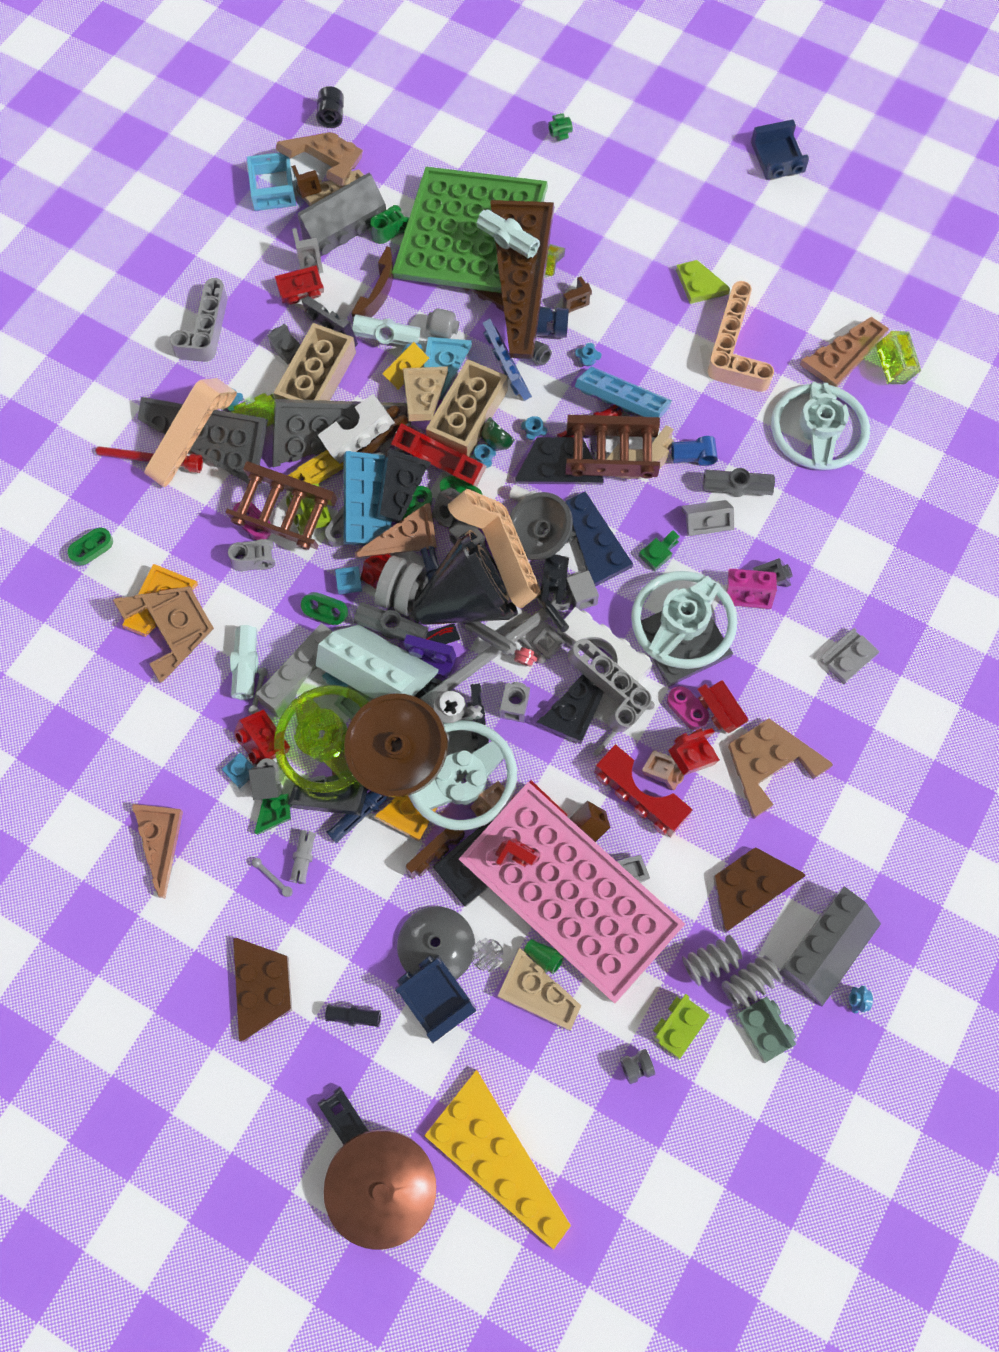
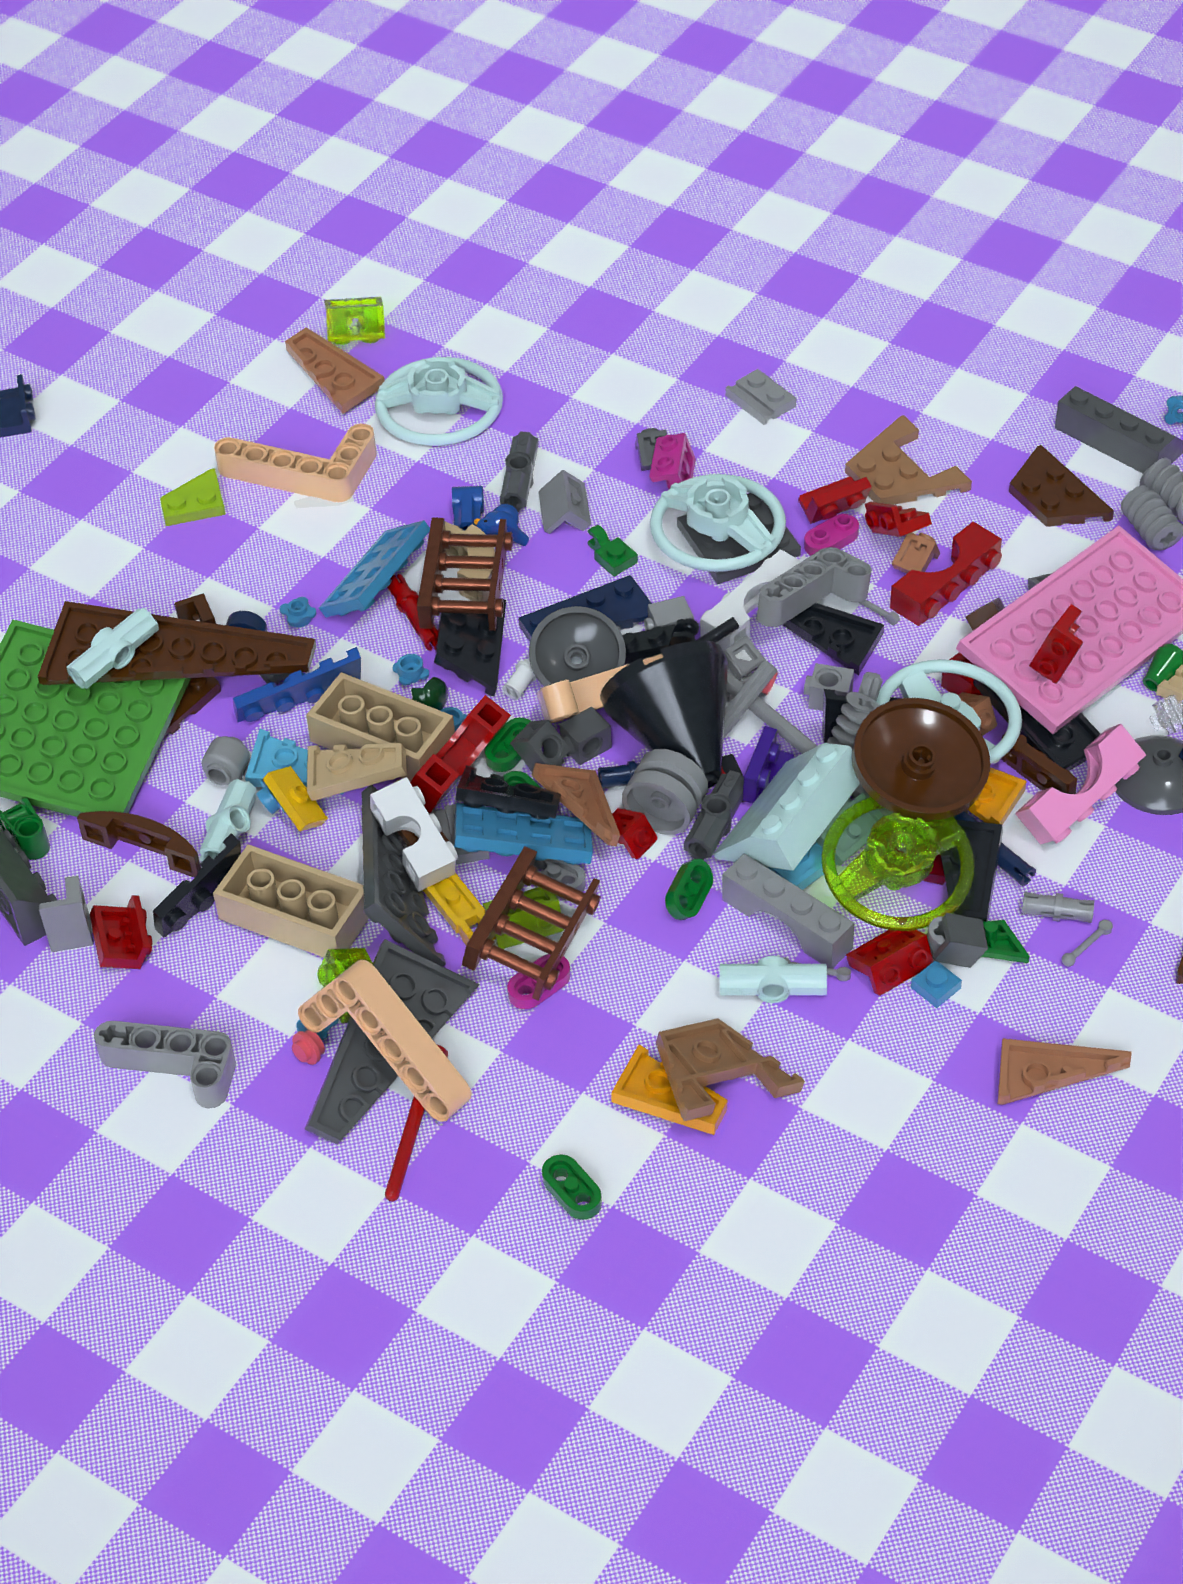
camera: 85 degrees left, 20 degrees down
light grey piece [228,539,275,572] -> none
dark grey bracket [268,324,301,365] -> none
dark azure plate [335,566,362,595] -> none
none -> blue animal [474,504,529,546]
none -> bright pink arch [1015,724,1146,845]

